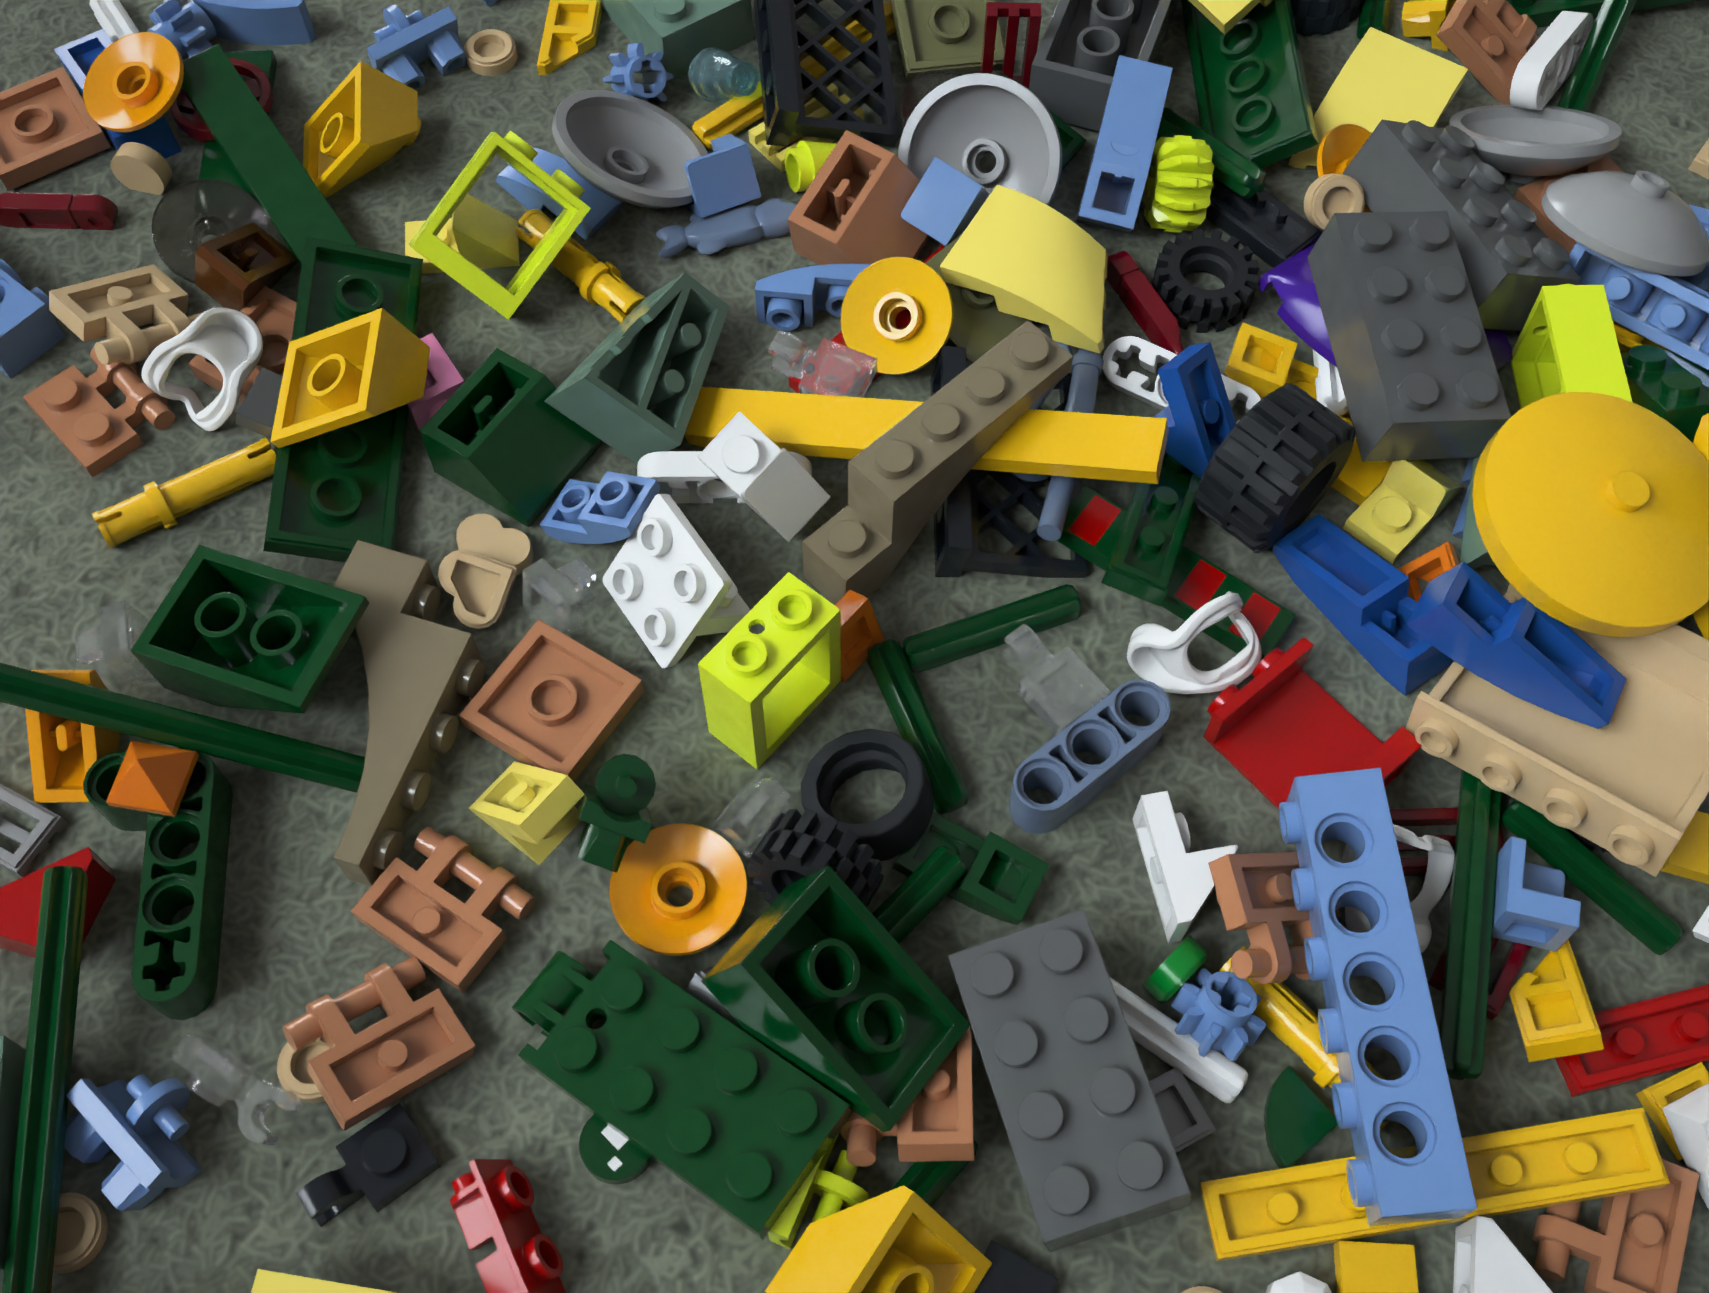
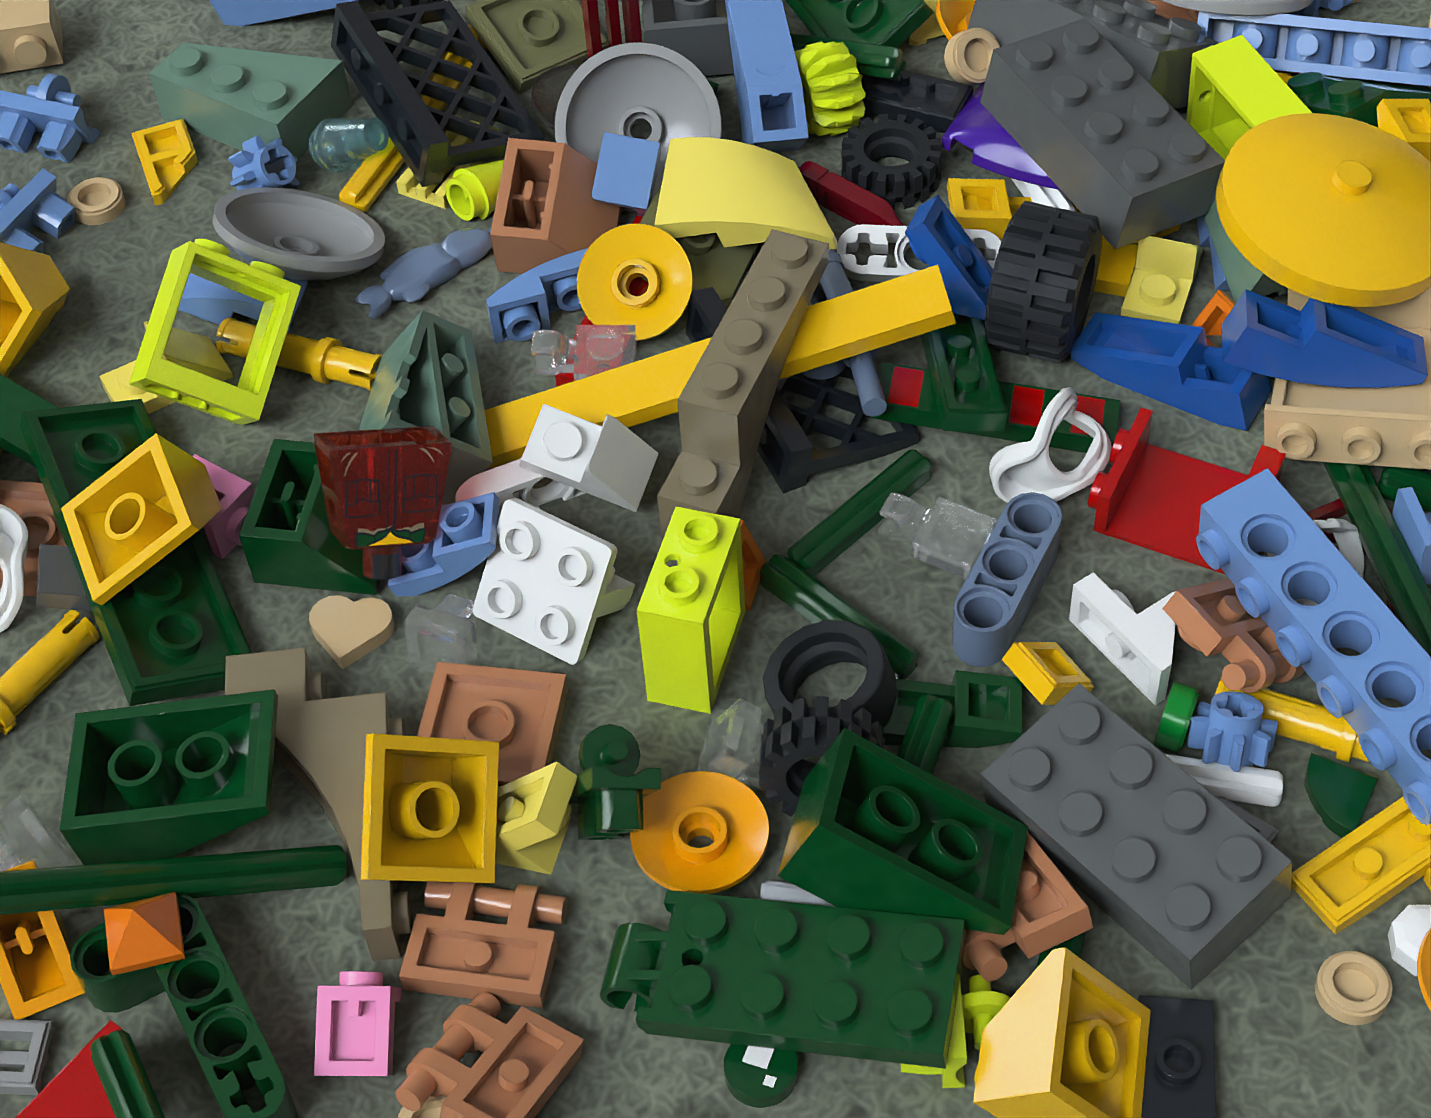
camera: 20 degrees left, 10 degrees down
tan tile [438,549,519,629] -> none
medium blue panel [684,134,762,218] -> none
none -> clear red torso [314,426,451,579]
none -> bright pink bracket [314,971,402,1076]
none -> yellow slope [361,733,499,883]
none -> yellow tile [1002,642,1094,705]

